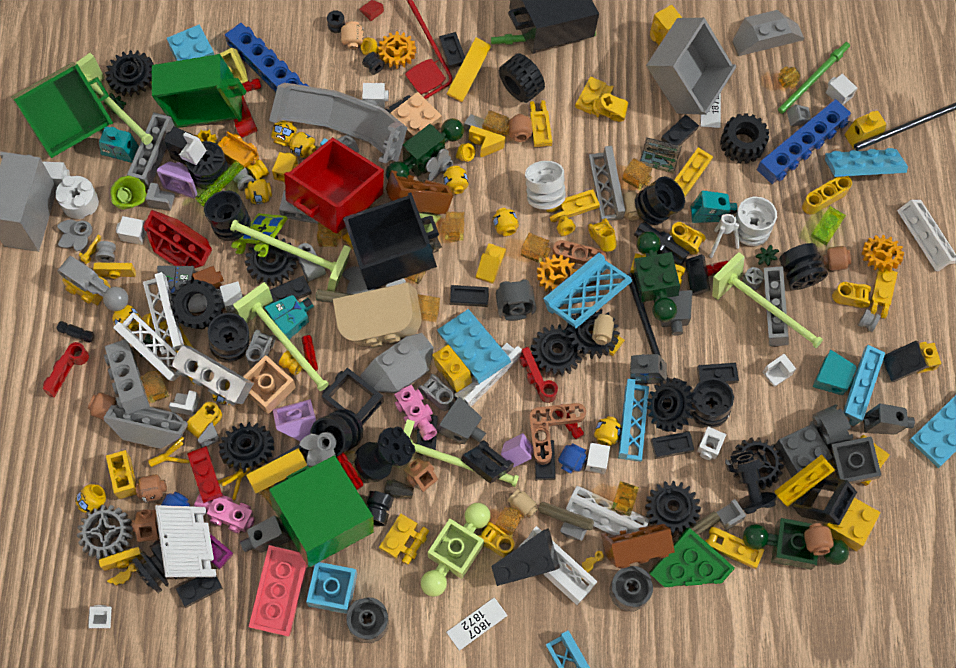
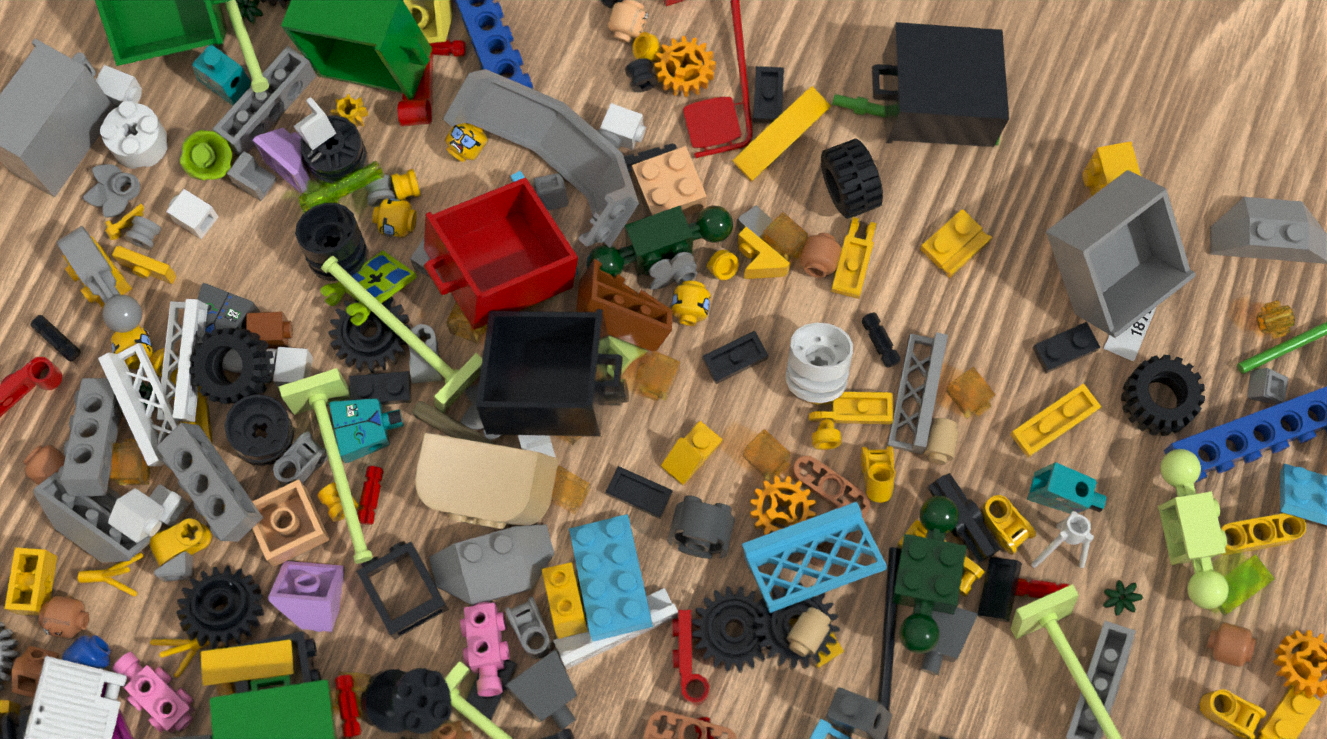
camera: 25 degrees right, 5 degrees up
red wedge [143,210,212,268] -> none
black brick [164,126,193,165] -> none
red plate [187,446,223,503] -> none
light orange hinge [217,131,259,169] -> none
yellow brick [272,152,299,182] -> none
yellow head [288,132,317,159] -> none
light grey plate [299,432,336,466] -> none
black wheel [310,409,364,457] -> none
yellow head [492,208,519,236] -> none
yellow piece [592,93,628,122] -> none
black wheel [635,176,685,225] -> none
clear smoke panel [639,137,682,173] -> none
white wheel [732,197,777,246] -> none
light grey wheel [742,267,764,290] -> none
black wheel [779,243,828,290] -> none
none -> white brick [108,488,164,543]
none -> black plate [702,331,769,384]
none -> black axle [862,312,900,368]
none -> yellowish green brick [1158,449,1229,609]

